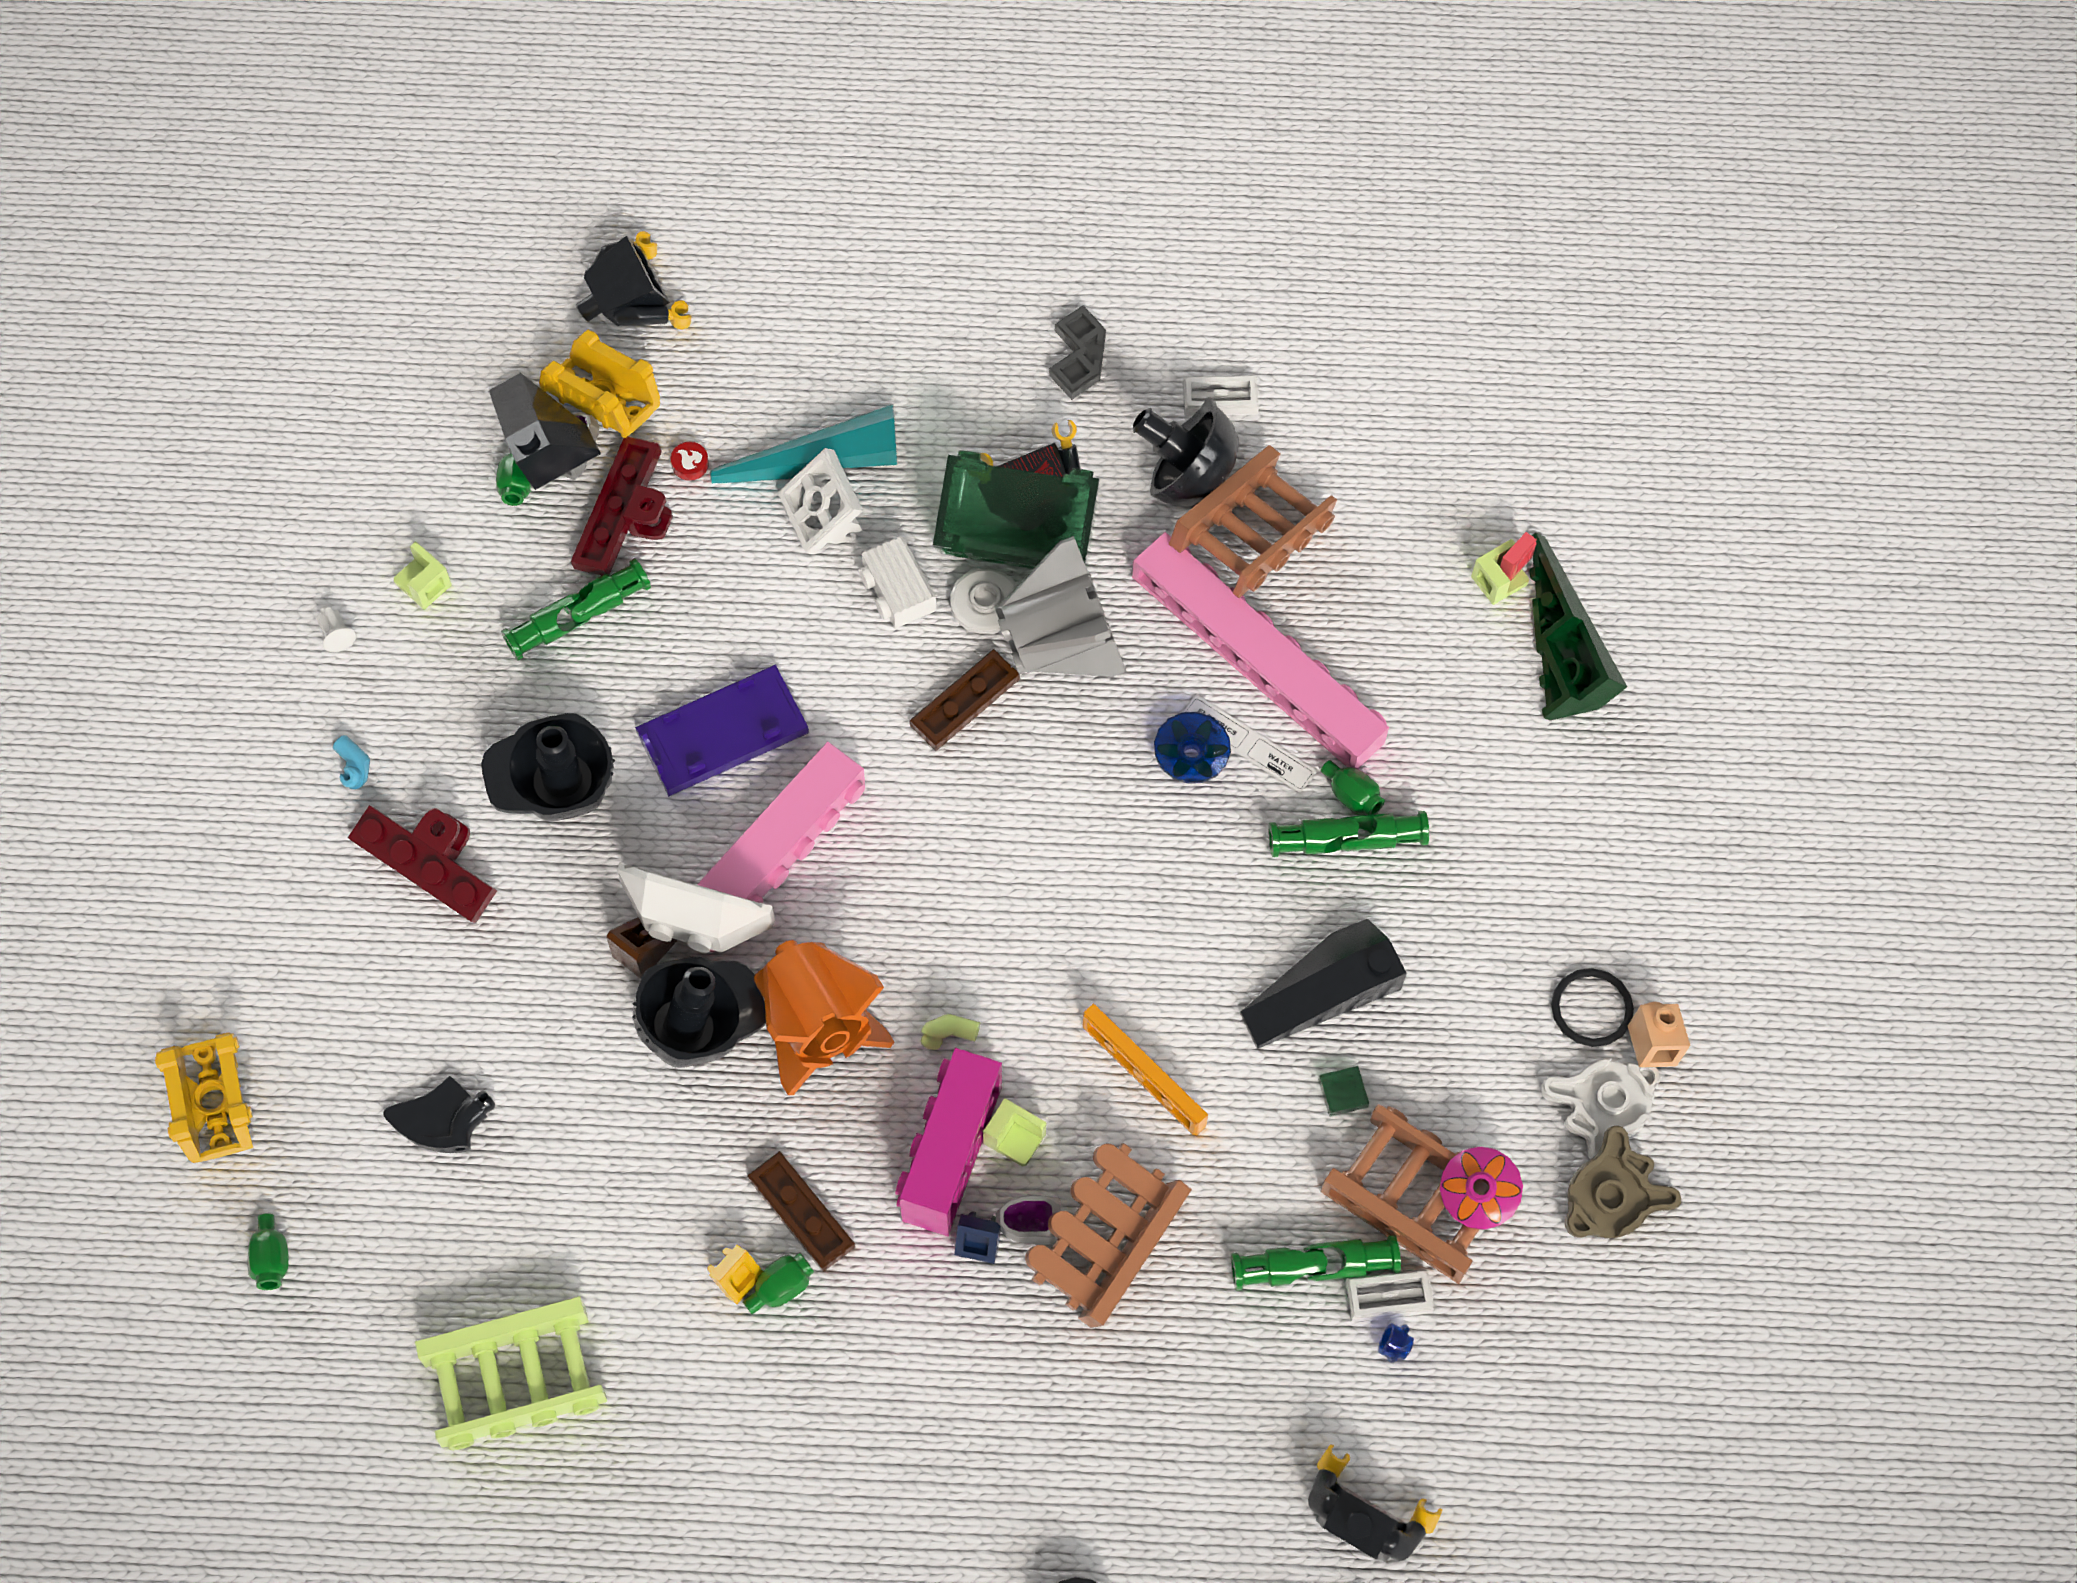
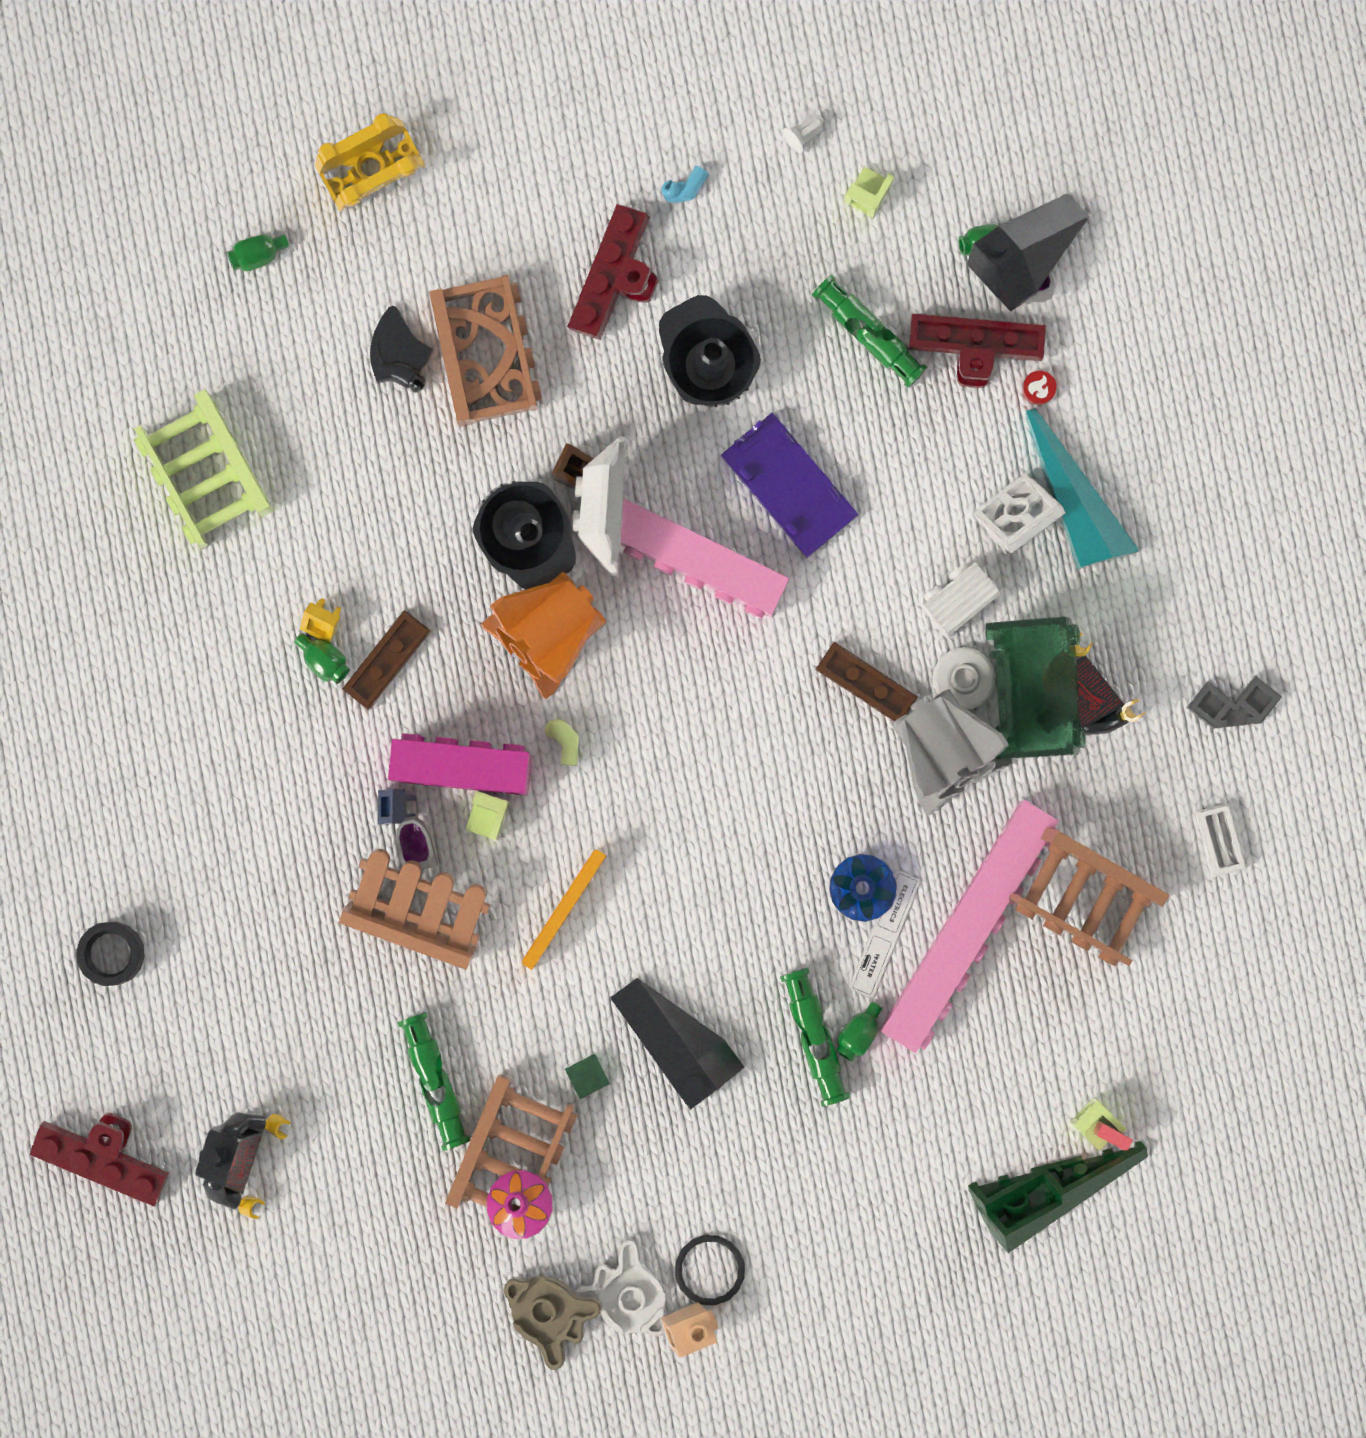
camera: 80 degrees right, 20 degrees up
yellow piece [539,329,660,438] -> none
black torso [576,231,692,329] -> none
black piece [1133,397,1239,507] -> none
white tile [1345,1269,1435,1322] -> none
clear blue plate [1378,1323,1414,1363] -> none
none -> nougat fence [429,275,542,427]

